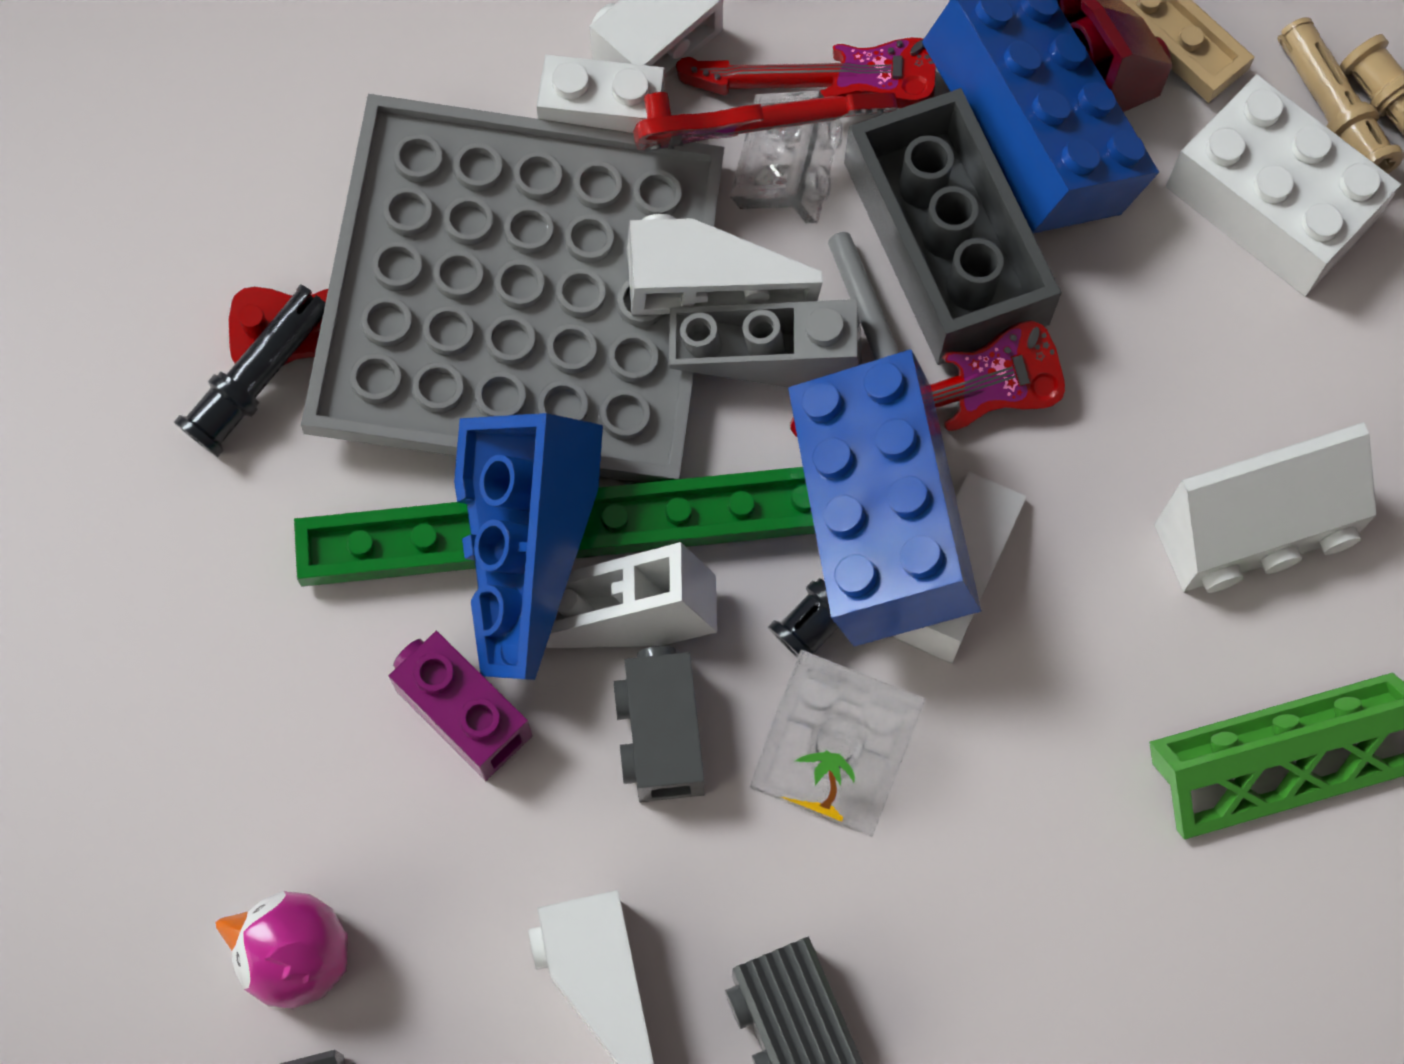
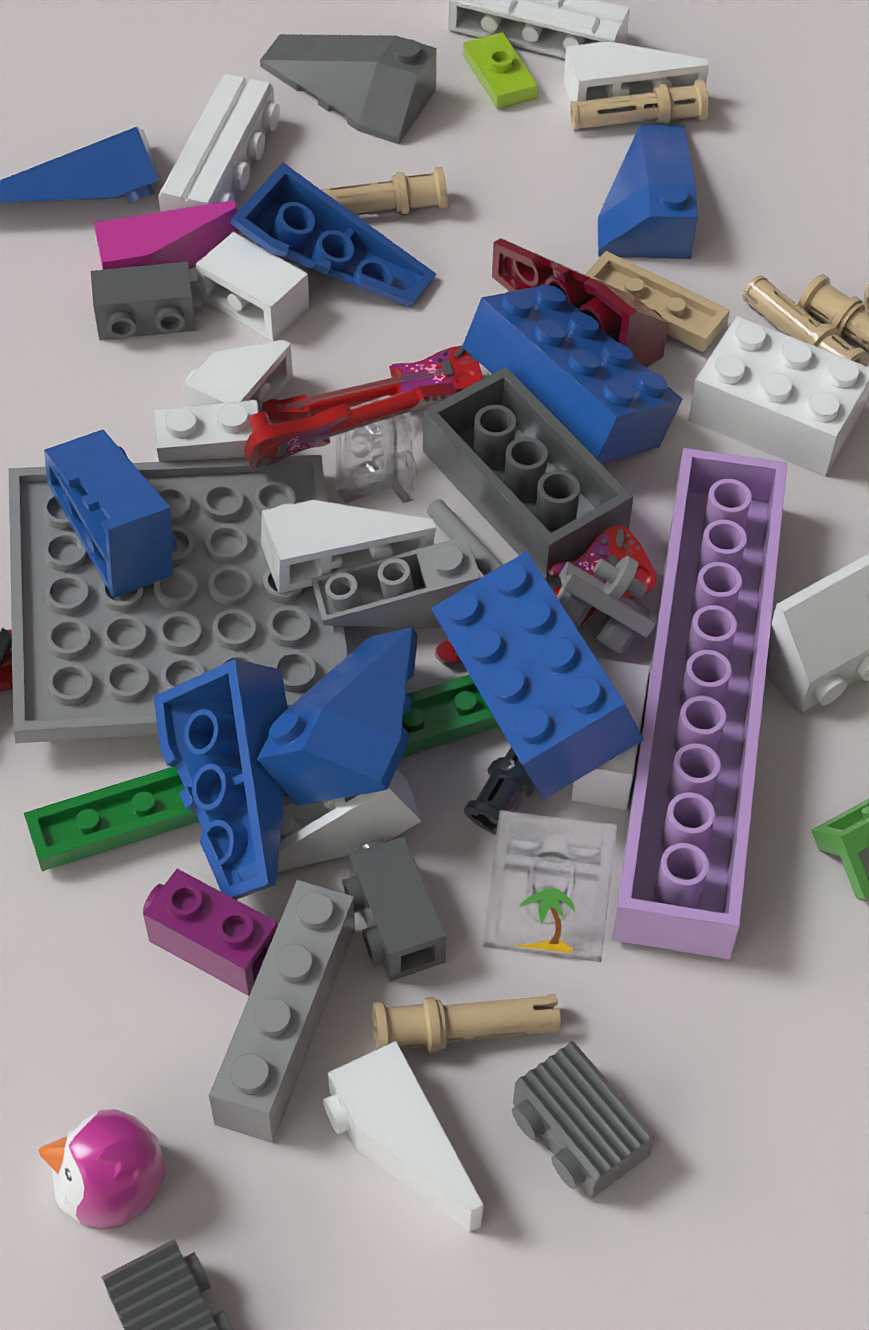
camera: 15 degrees left, 15 degrees down
none -> blue wedge [44,429,177,598]
none -> light grey brick [209,880,355,1143]
none -> blue wedge [257,627,418,806]
none -> tan pin [372,994,561,1053]
none -> light grey hips [557,556,656,653]
none -> lavender brick [612,448,788,959]

